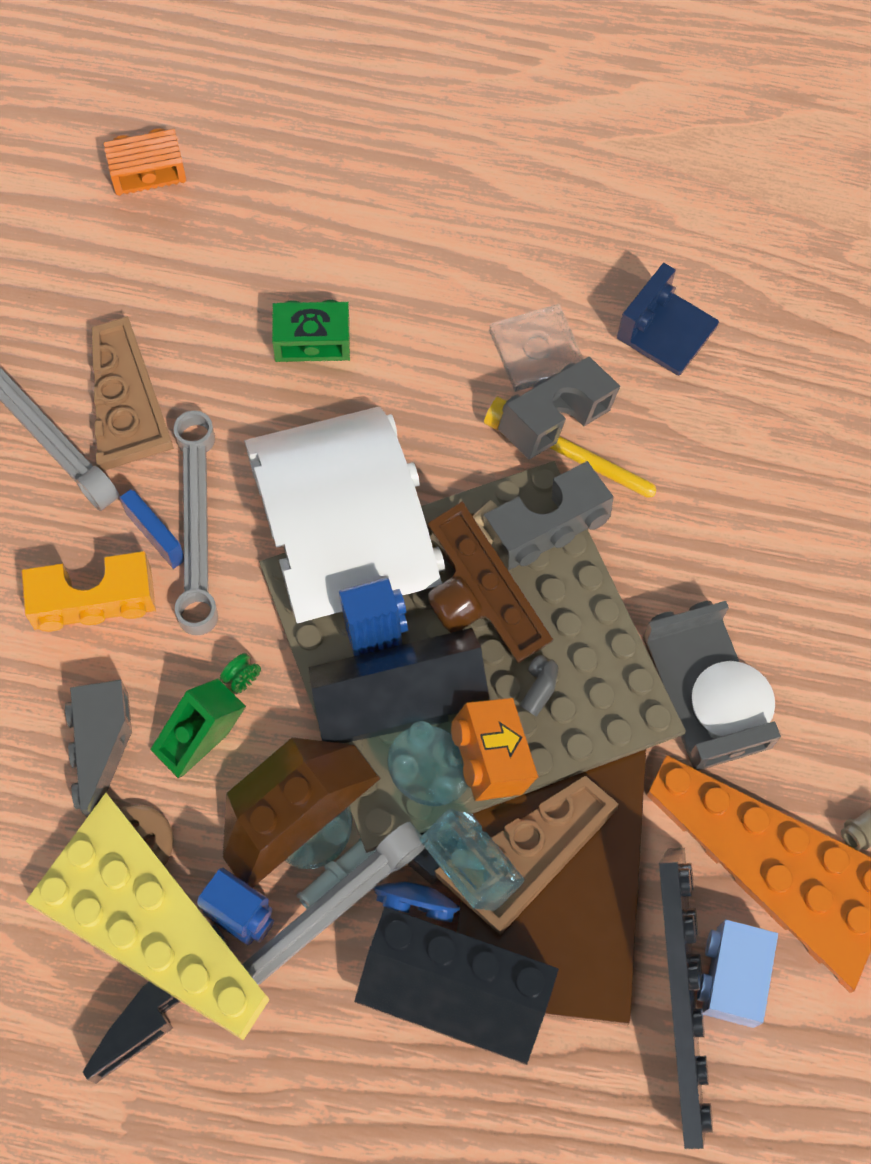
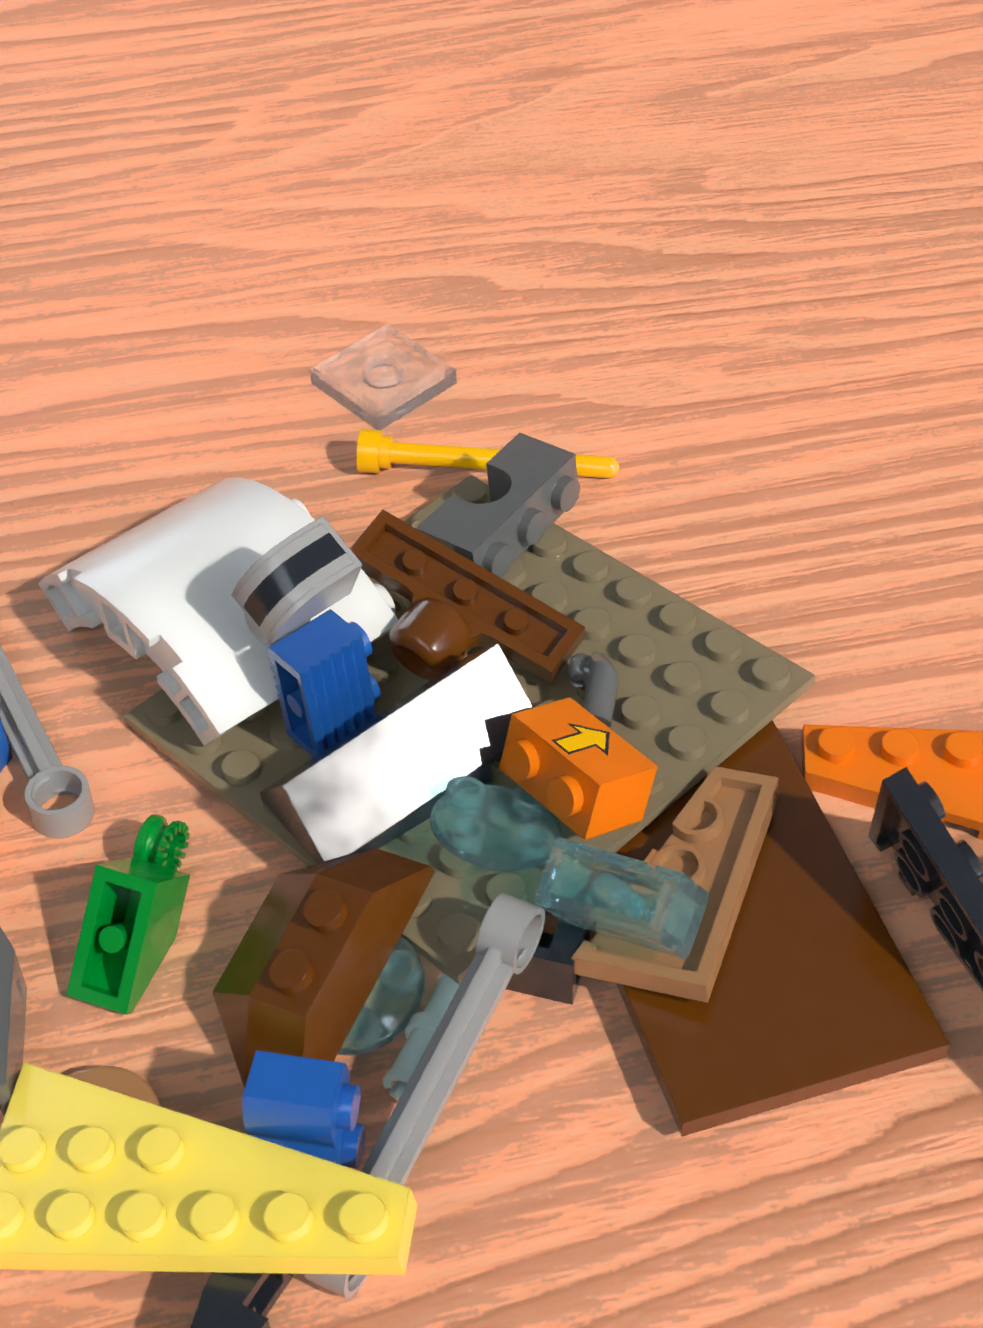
camera: 20 degrees left, 20 degrees down
green brick [272,300,350,362] -> none
black slope [354,907,559,1065] -> none
blue dish [373,882,460,922] -> none
dark grey arch [498,356,620,460] -> none
dark blue bracket [617,262,719,376] -> none
dark grey panel [643,601,781,771] -> none
white dish [692,661,775,739] -> none
none -> light grey brick [231,516,363,646]

